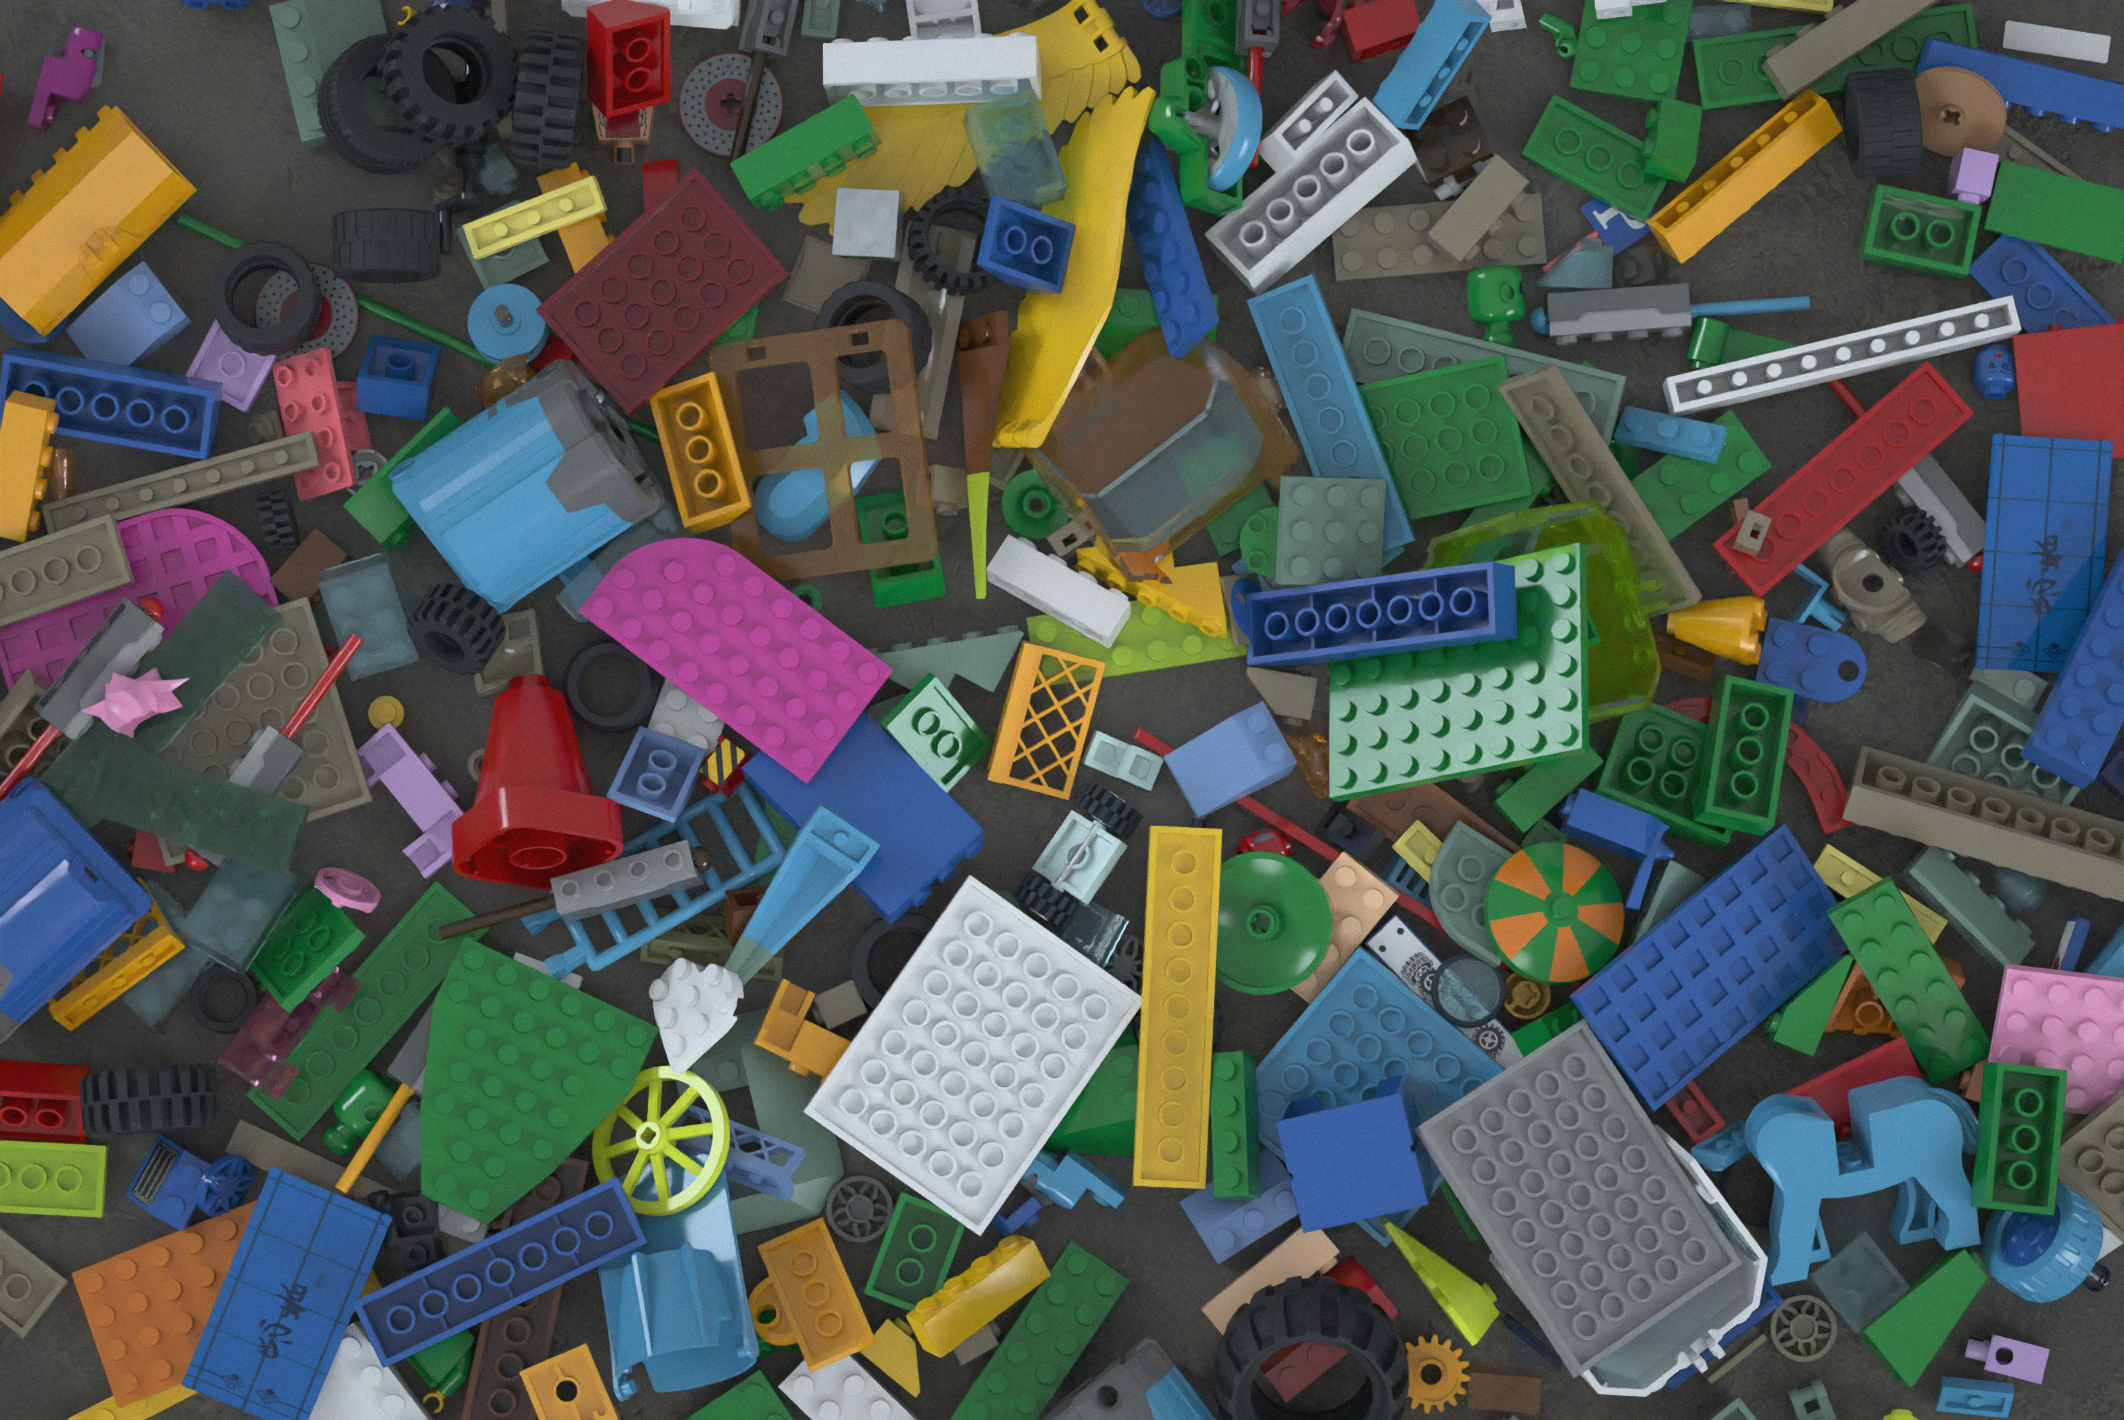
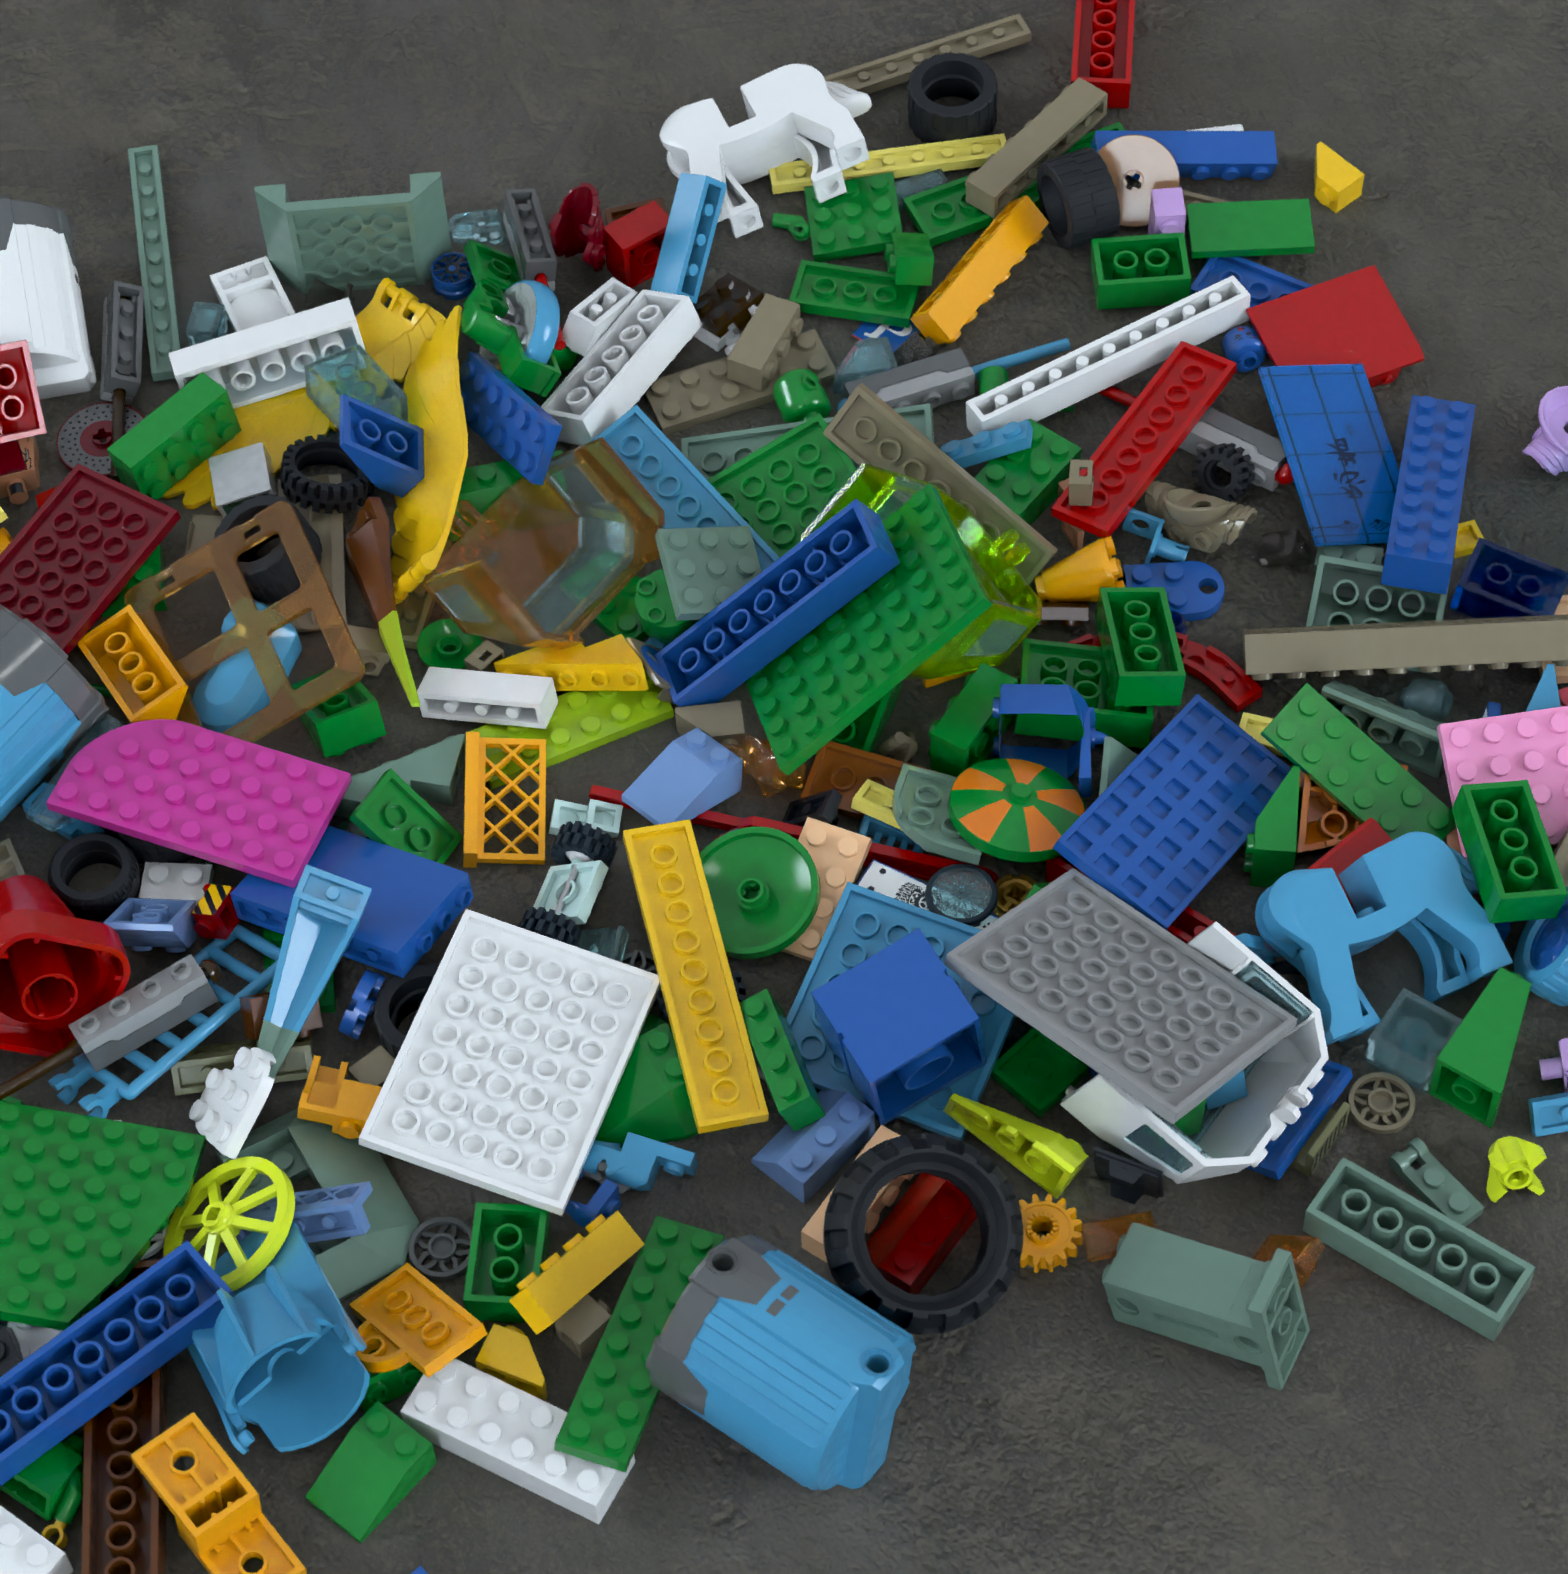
camera: 10 degrees left, 30 degrees down
none -> blue plate [338,969,387,1040]

